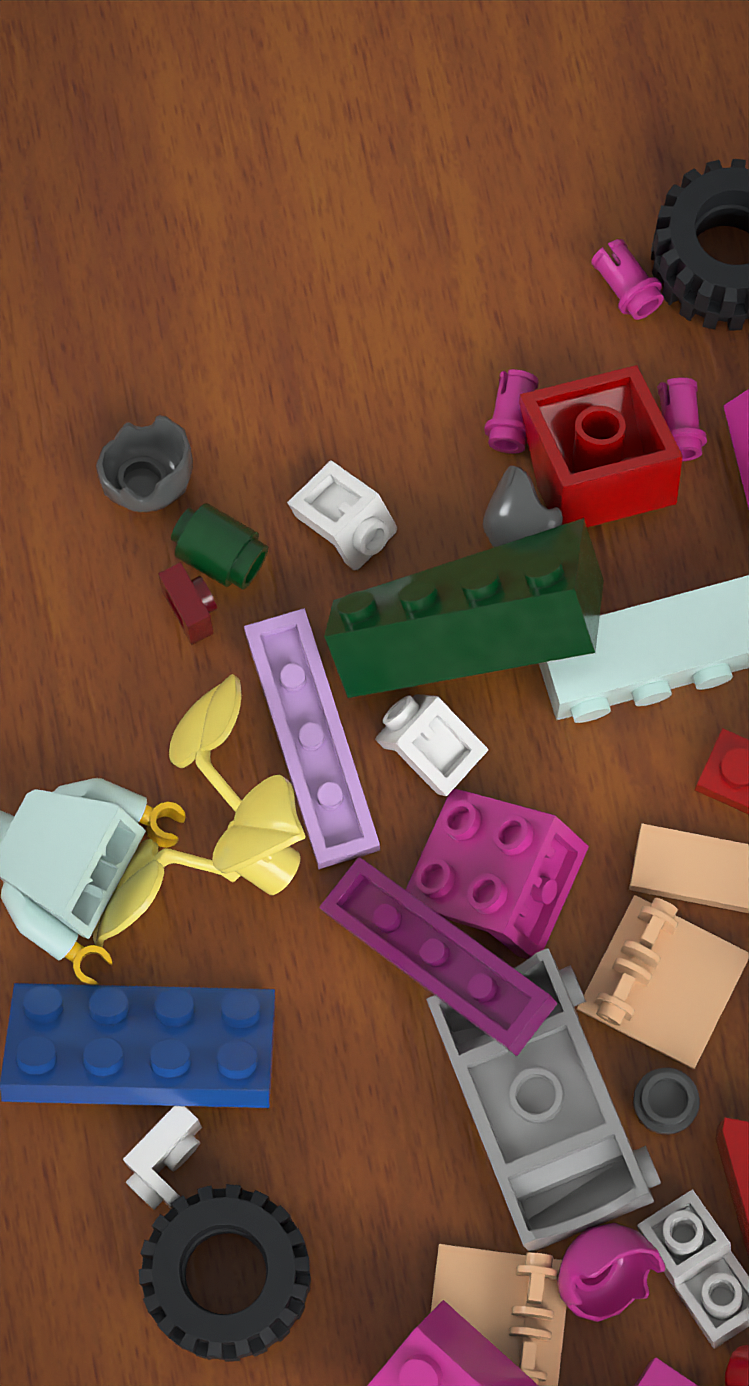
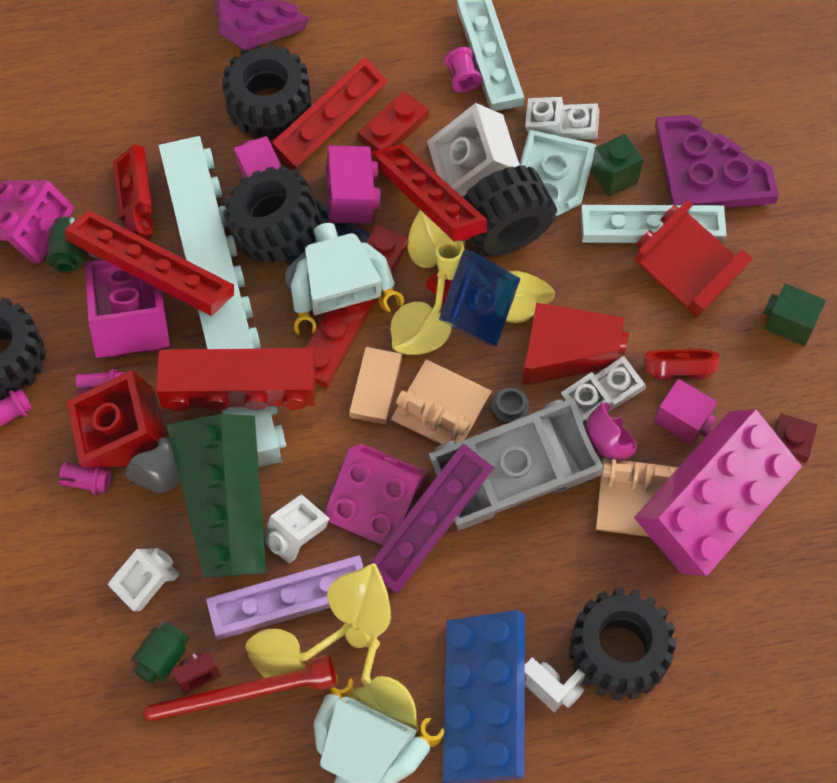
camera: 90 degrees left, 10 degrees down
dark grey hair [96,415,193,512] -> none
none -> red piece [143,655,337,722]
none -> red brick [156,348,316,411]

